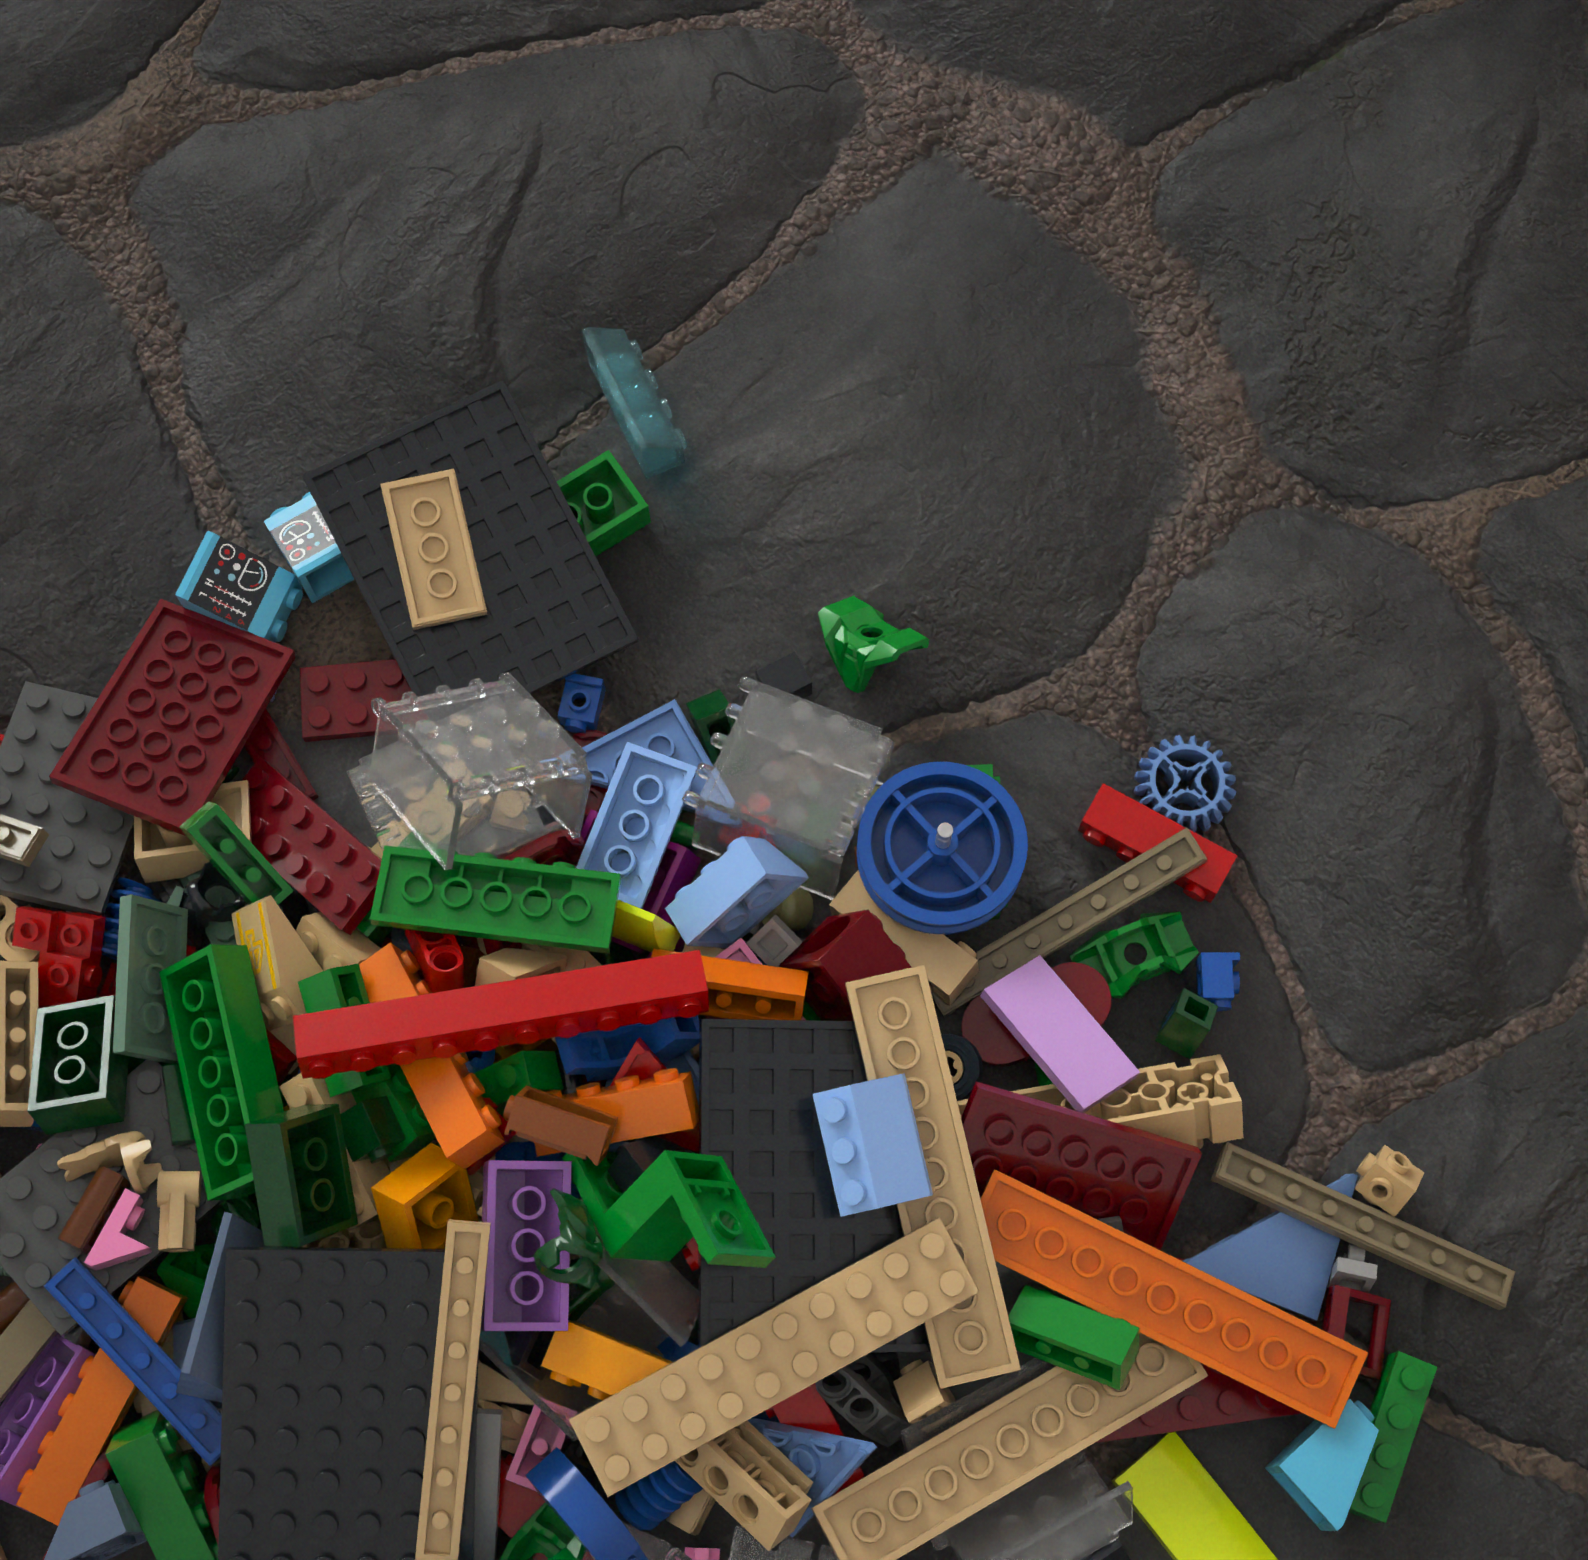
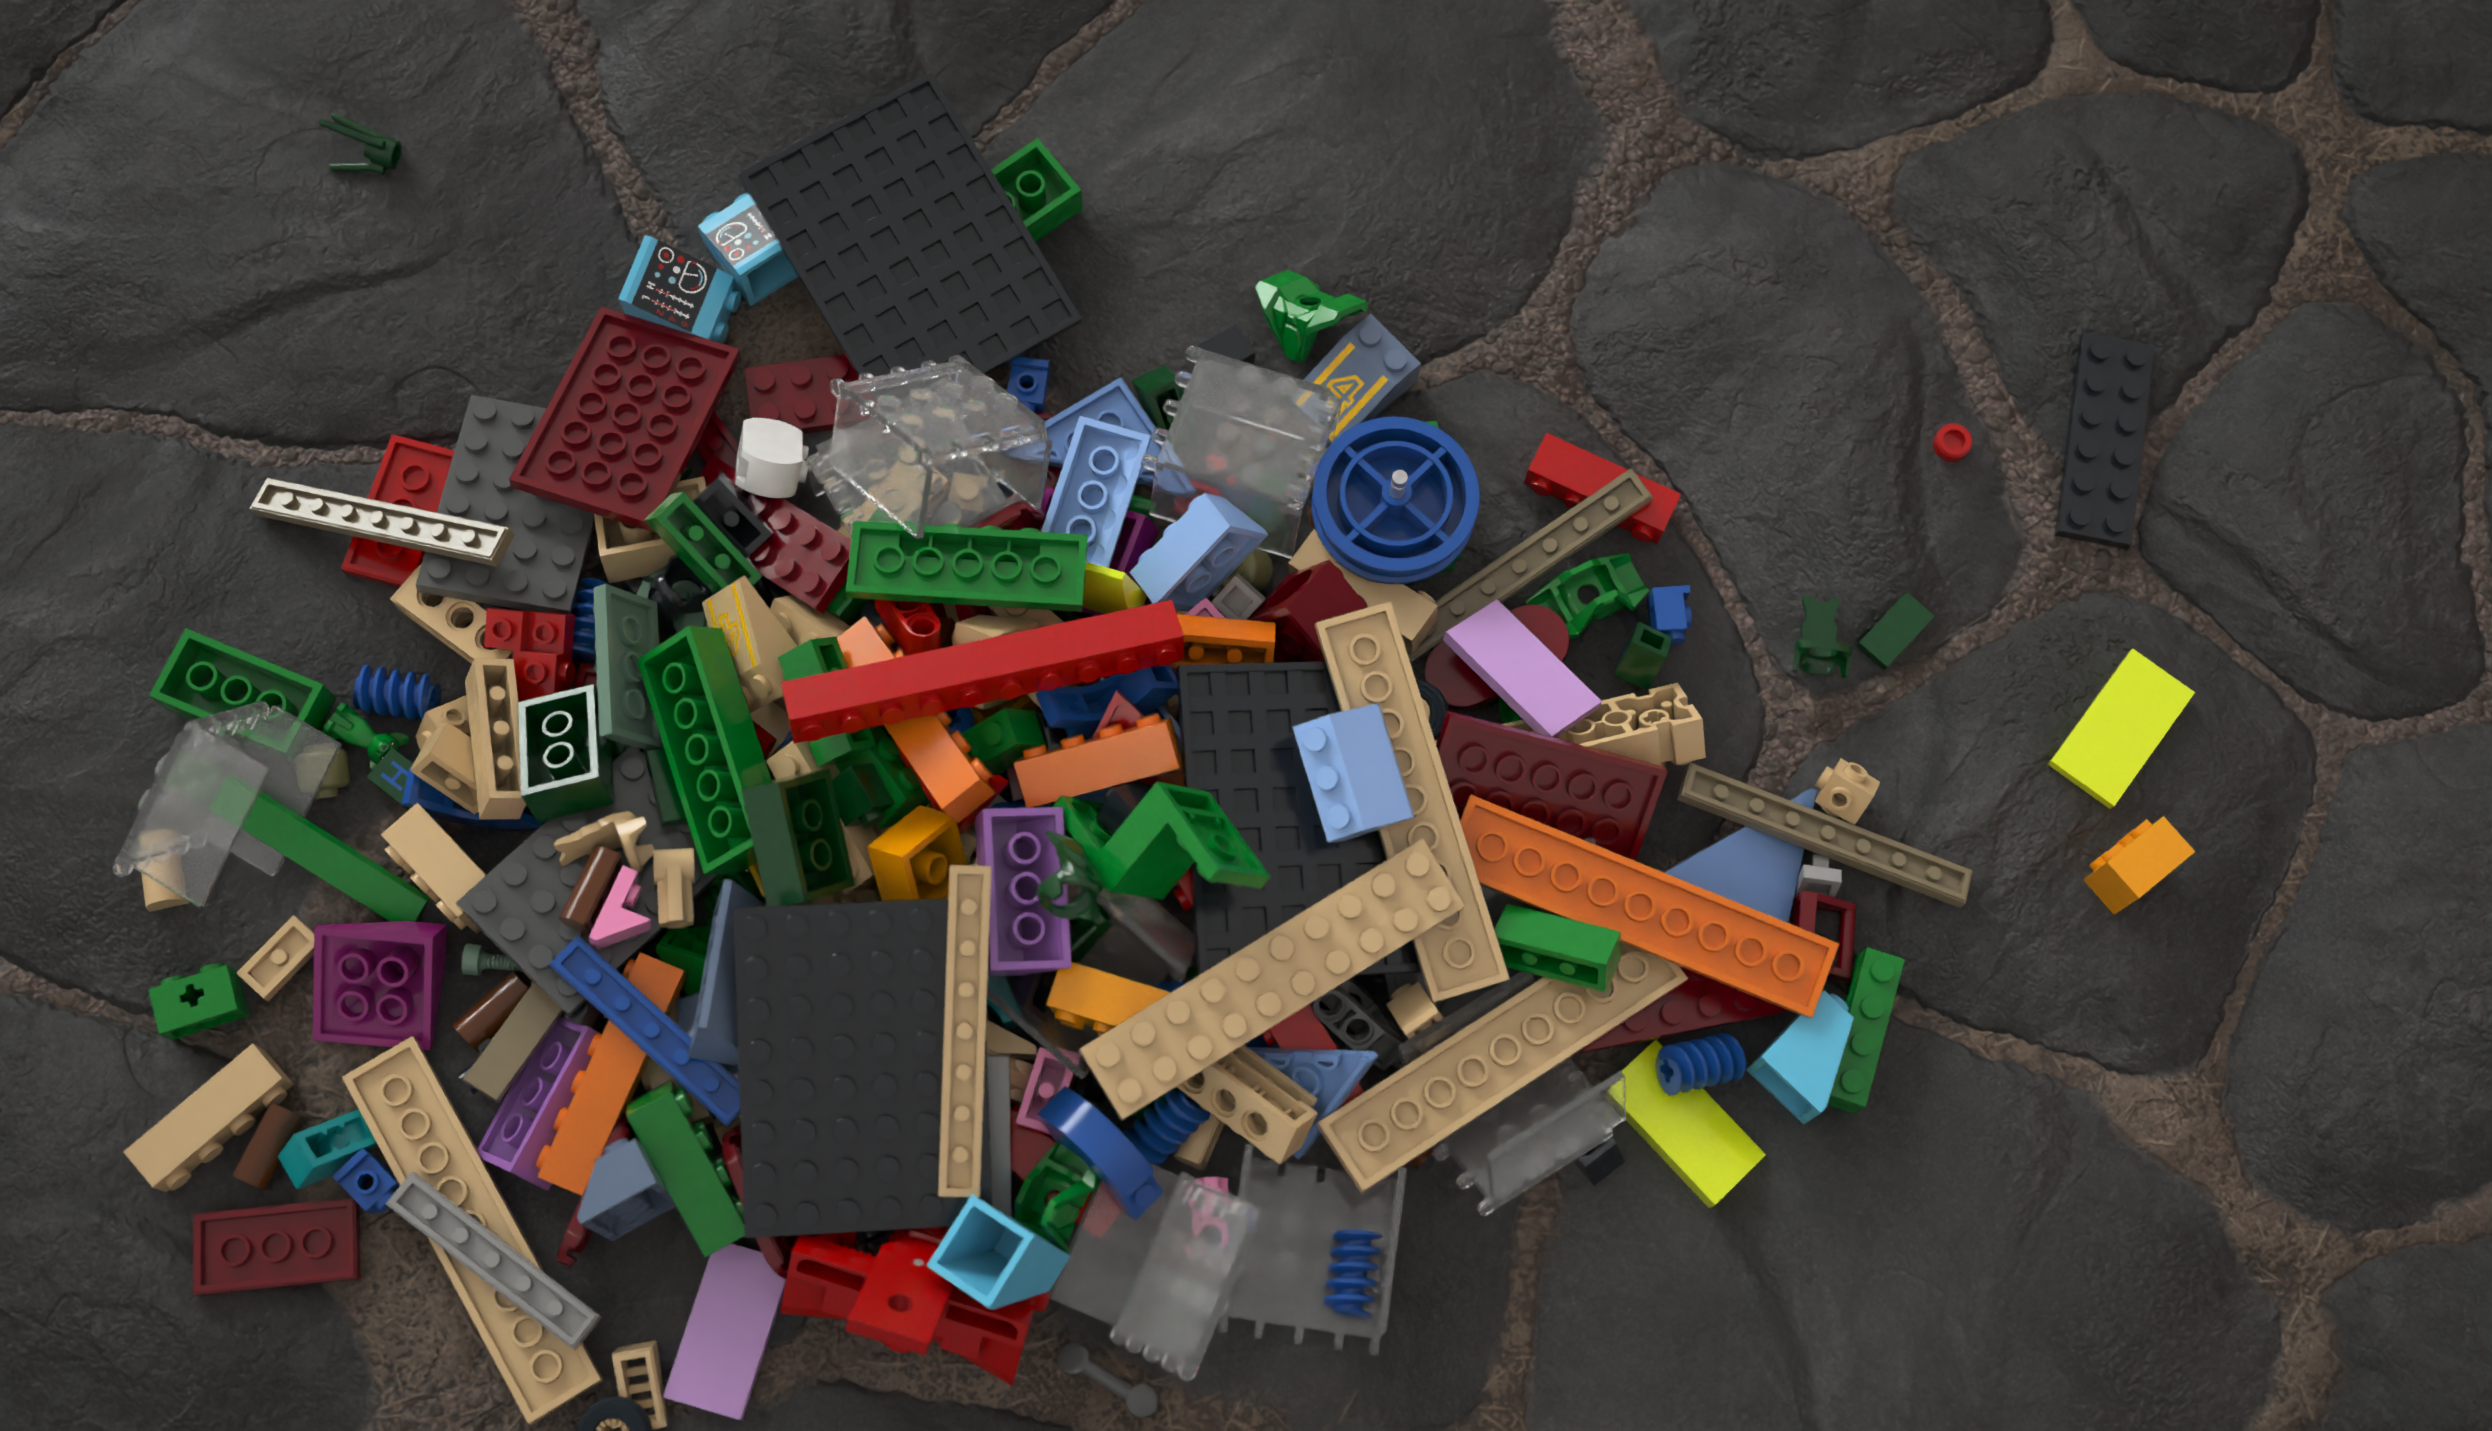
camera: 10 degrees left, 0 degrees up
tan tile [380,469,487,630] -> none
dark orange window [503,1085,618,1166] -> none
clear light blue slope [582,327,688,479] -> none
medium blue gear [1134,735,1236,832] -> none
none -> black slope [693,472,773,558]
none -> white brick [735,418,809,498]
none -> sand blue slope [1289,313,1421,443]
none -> blue piece [1656,1033,1746,1095]
none -> dark green hair [1793,595,1852,678]
none -> dark green tile [1856,592,1935,671]
none -> red tile [1933,424,1972,462]

